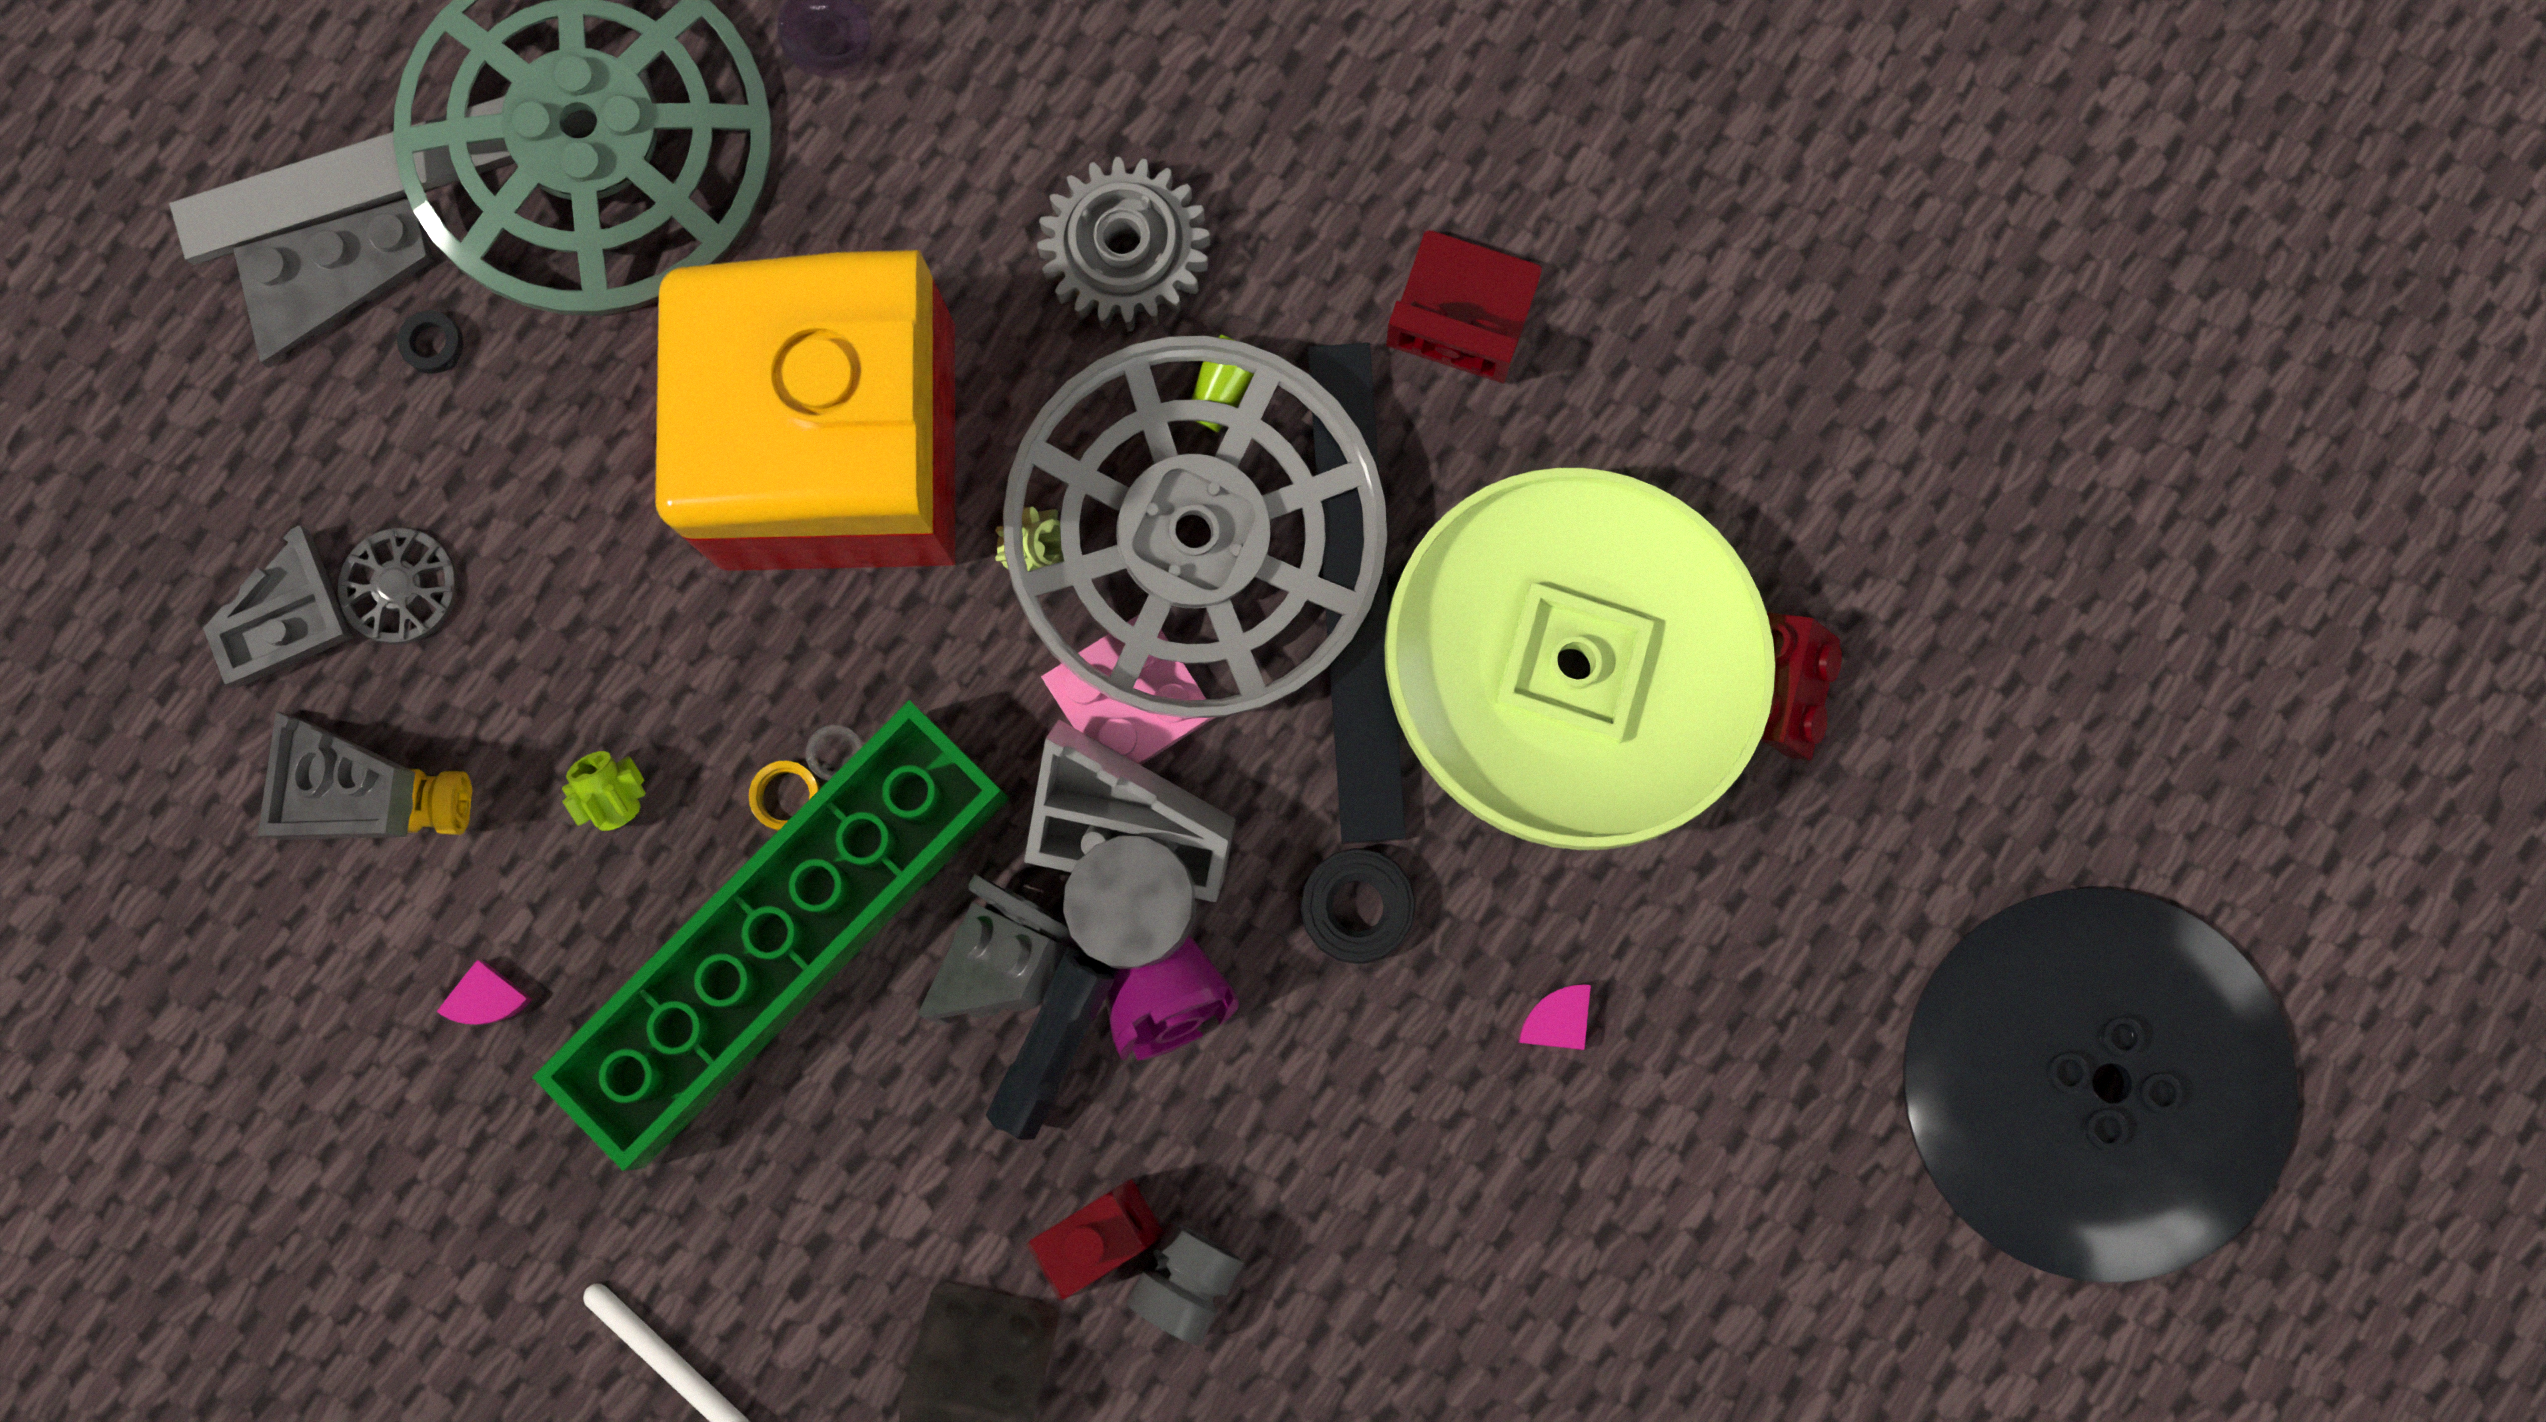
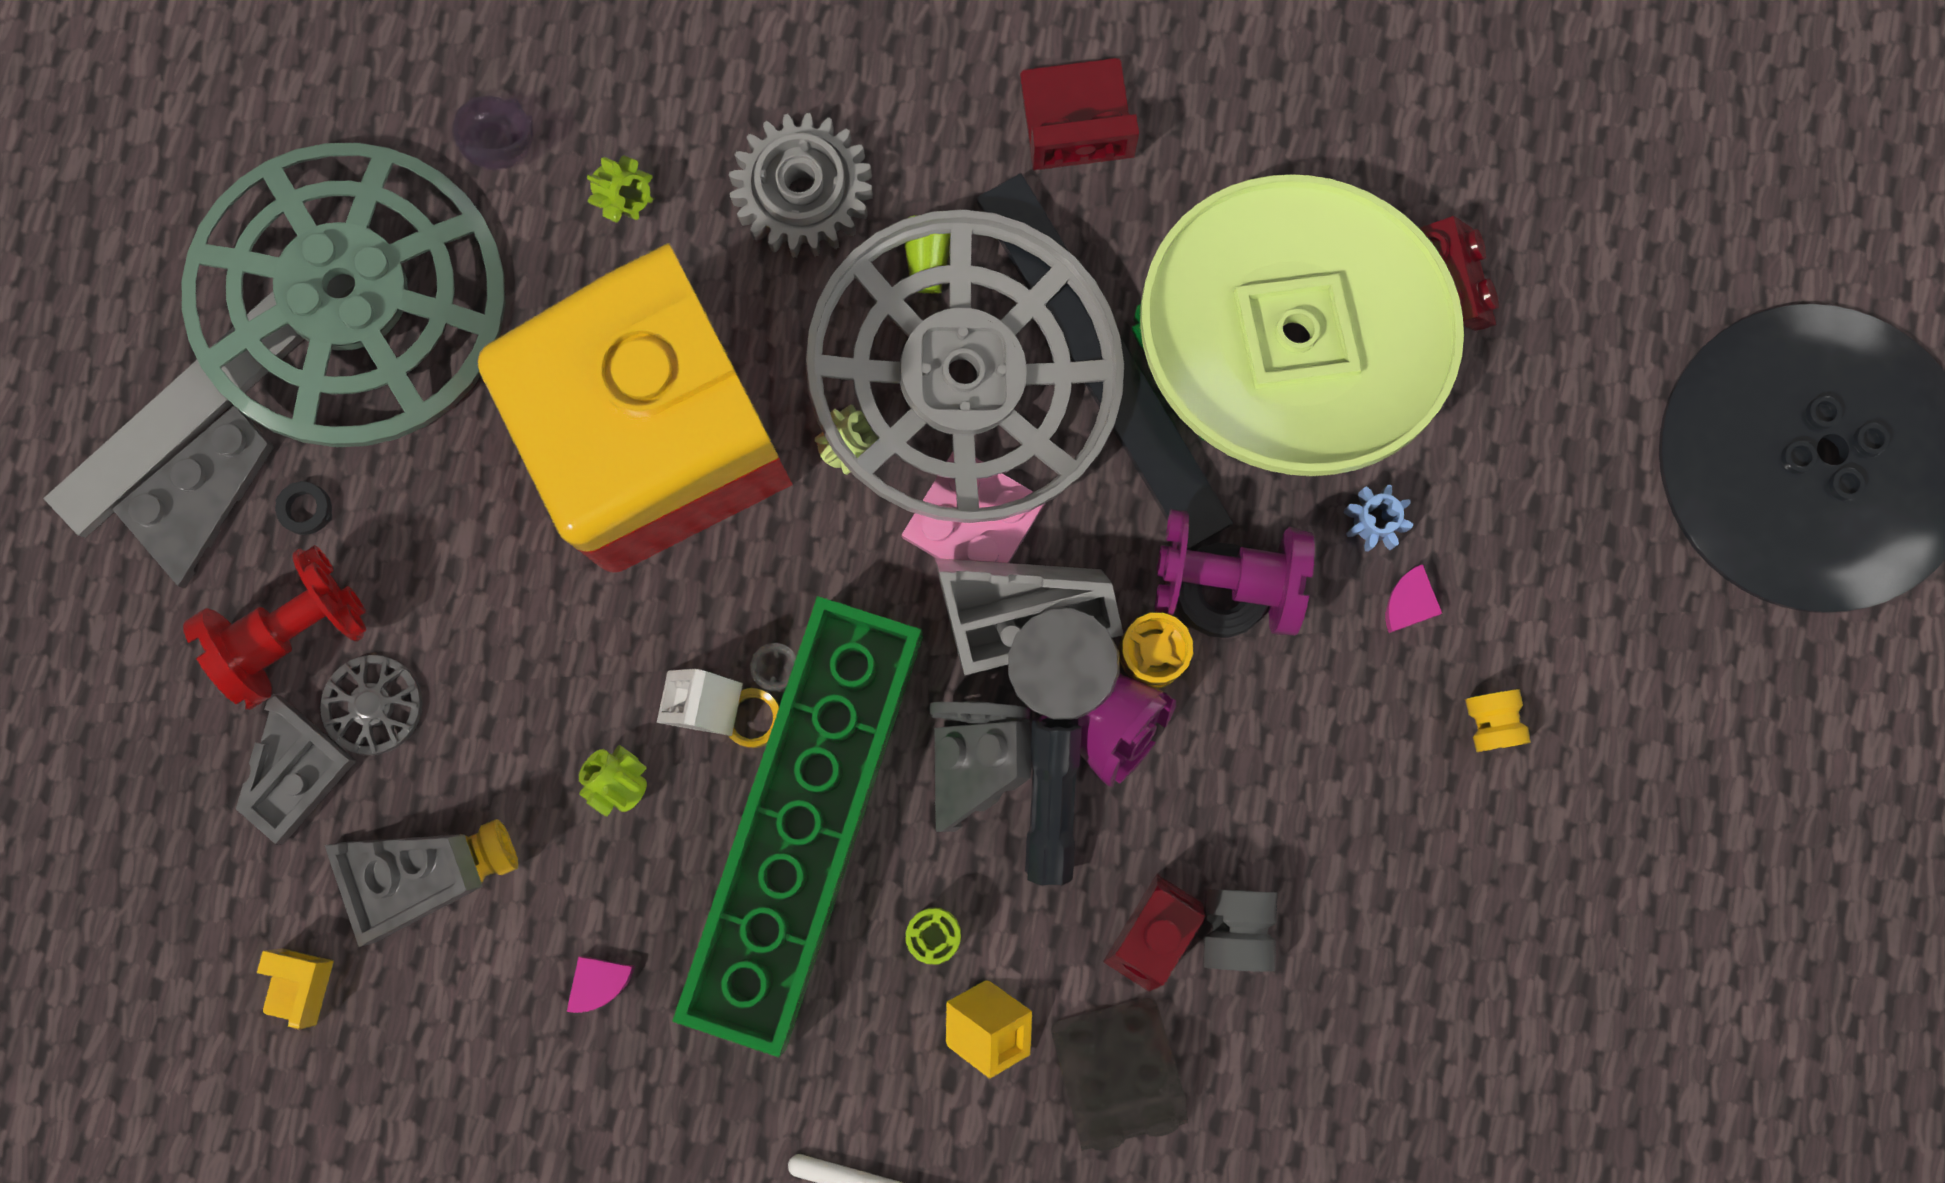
camera: 30 degrees left, 0 degrees up
none -> red piece [183,545,367,710]
none -> yellow panel [257,948,334,1029]
none -> lime gear [587,155,653,223]
none -> white slope [657,669,743,736]
none -> lime wheel [906,908,961,964]
none -> yellow panel [946,981,1032,1079]
none -> yellow wheel [1117,613,1193,689]
none -> magenta piece [1154,509,1315,636]
none -> light blue gear [1344,484,1413,552]
none -> yellow wheel [1465,689,1531,752]

